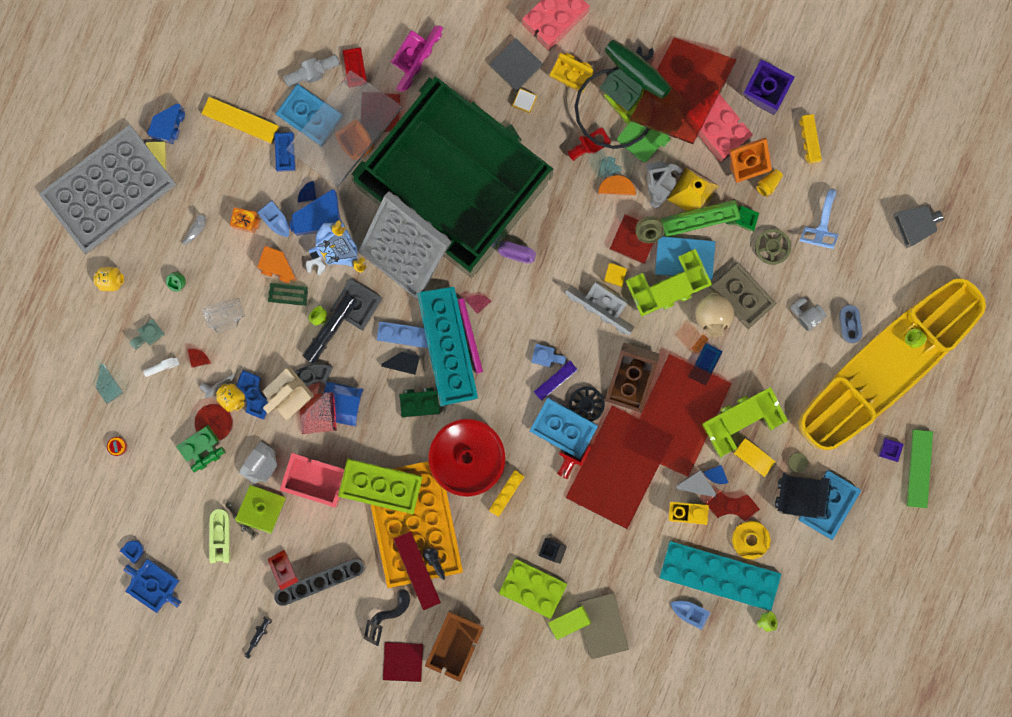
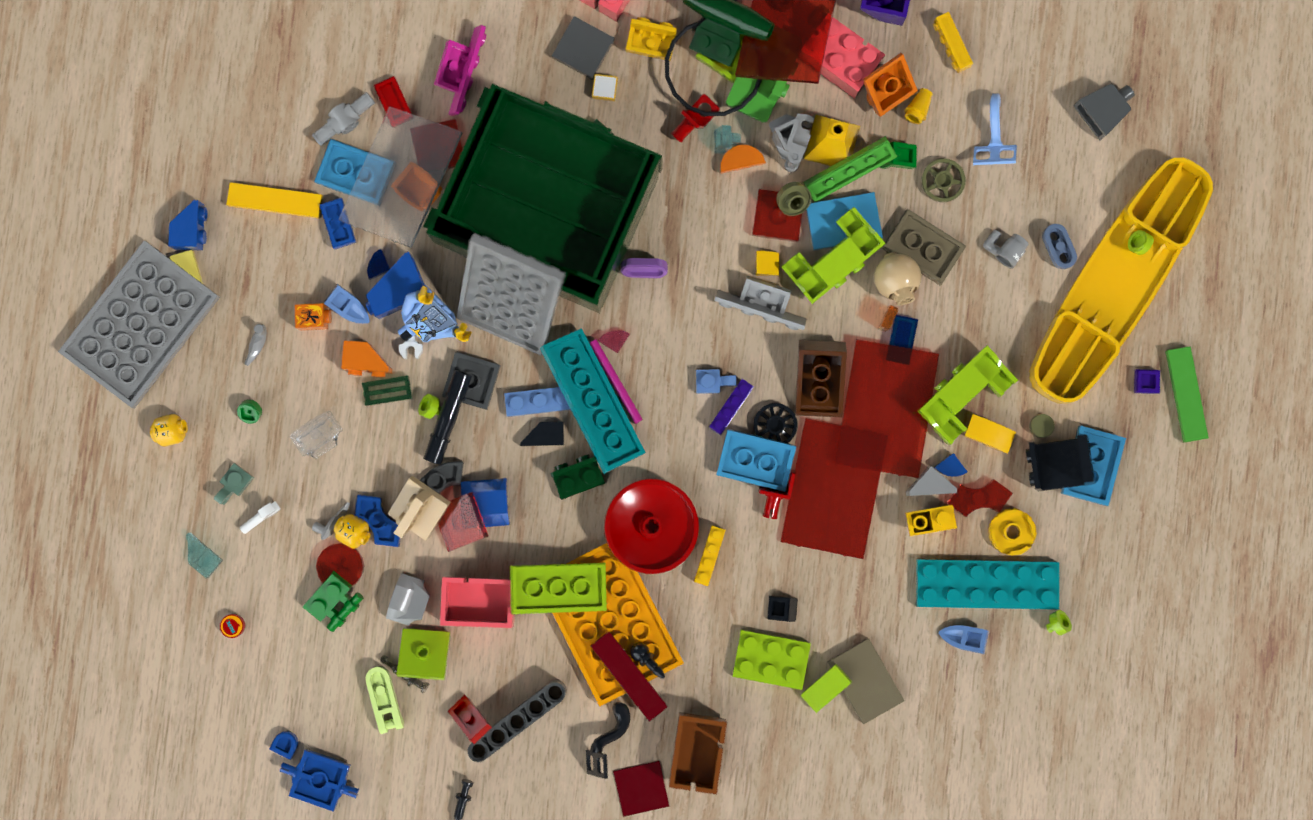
camera: 15 degrees left, 0 degrees up
clear red tile [188,349,211,368] -> none

